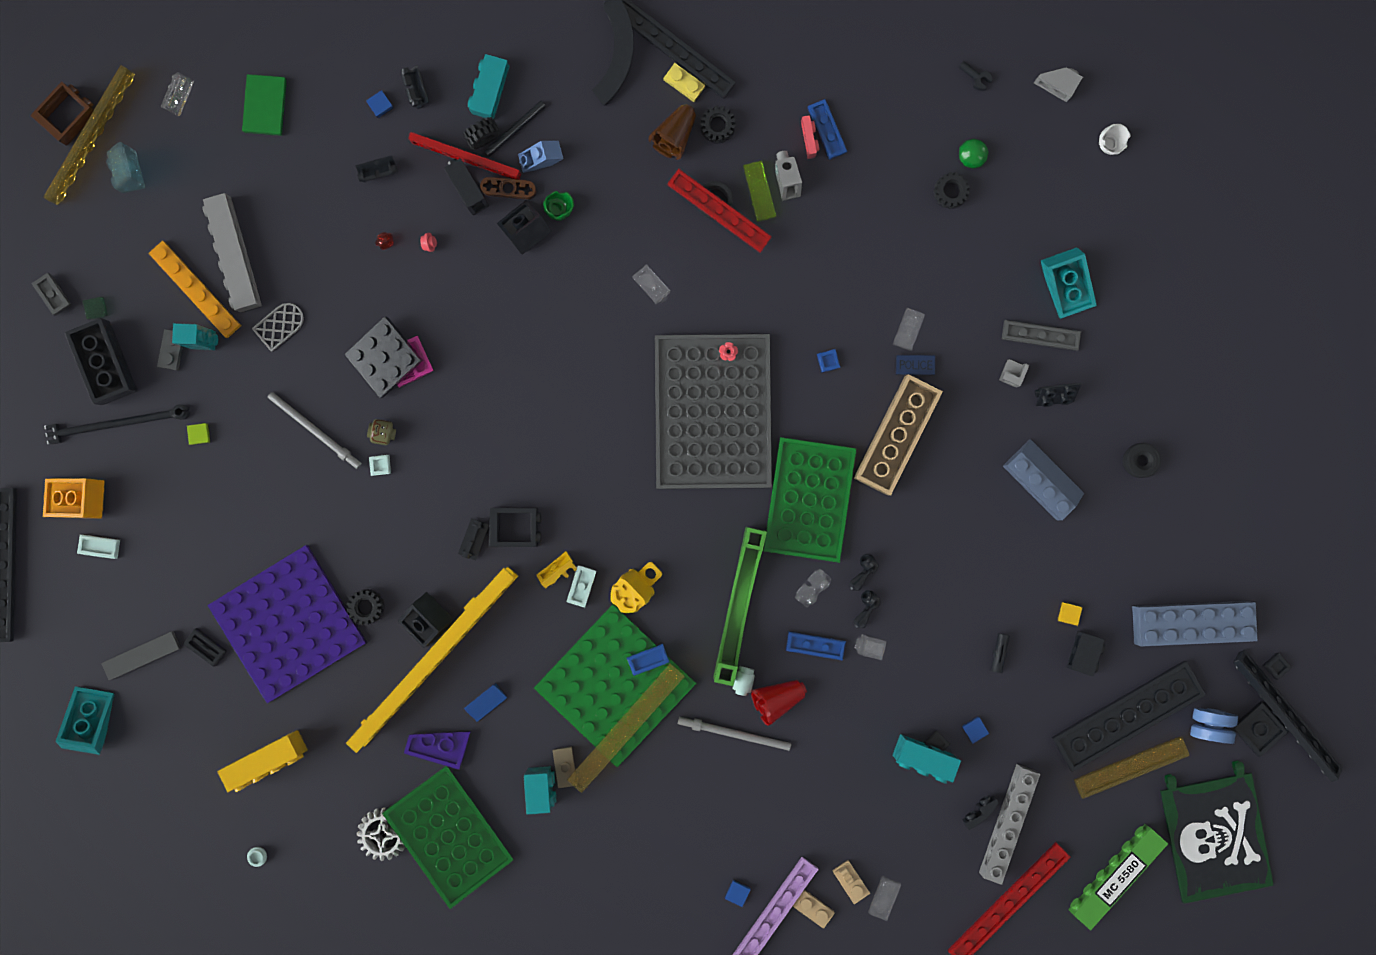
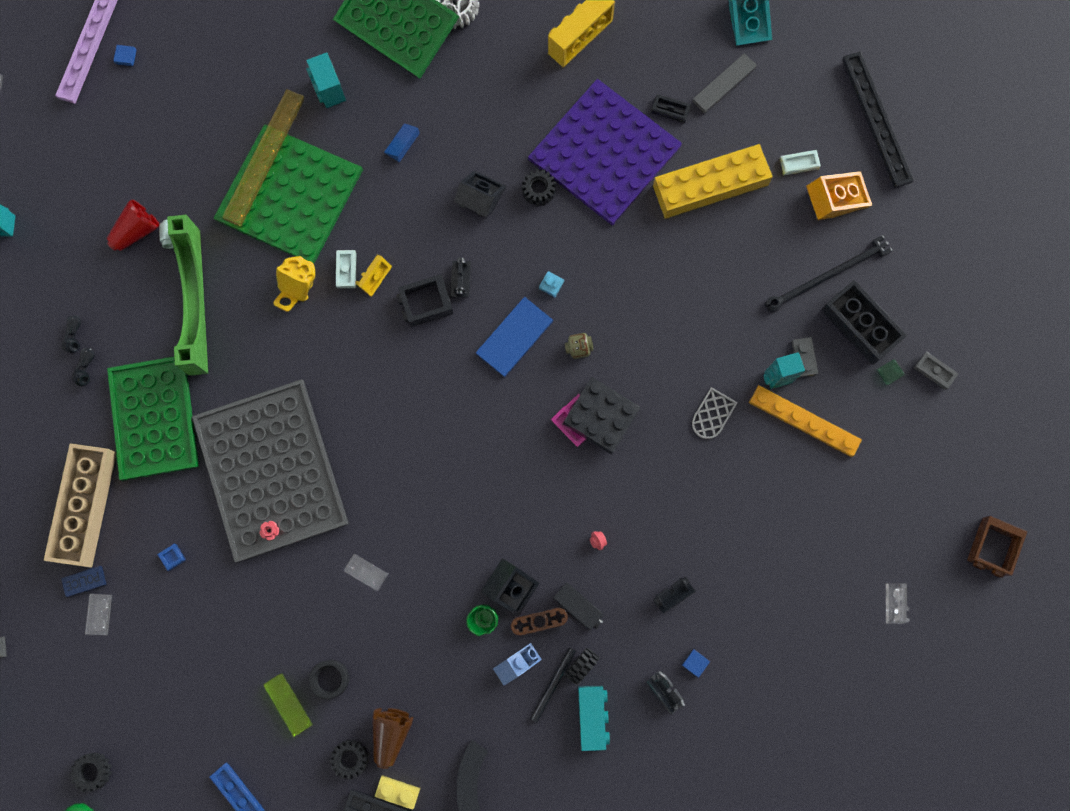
camera: 160 degrees right, 10 degrees down
clear yellow plate [43,65,135,205] -> none
clear light blue slope [106,142,145,193] -> none
lime tile [187,423,210,445] -> none
light grey brick [202,193,262,312] -> none
green tile [242,74,287,136] -> none
light grey bar [268,392,362,469] -> none
yellow ladder [346,567,518,753] -> none
light aqua tile [369,455,391,476] -> none
clear red plate [375,232,394,250] -> none
dark purple wing [404,731,471,769] -> none
red tile [409,132,521,180] -> none
dark tan plate [553,746,578,788] -> none
blue tile [627,644,670,676] -> none
red tile [667,169,772,253] -> none
light grey bar [677,717,791,751] -> none
light grey torso [775,151,802,201] -> none
blue tile [786,631,846,660] -> none
tan plate [793,889,835,929] -> none
clear hinge [795,568,831,608] -> none
coral plate [801,115,819,159] -> none
tan plate [832,860,870,904] -> none
clear brick [855,634,886,660] -> none
none -> blue tile [476,297,553,378]
none -> medium azure tile [539,271,564,297]
none -> yellow brick [653,144,773,219]

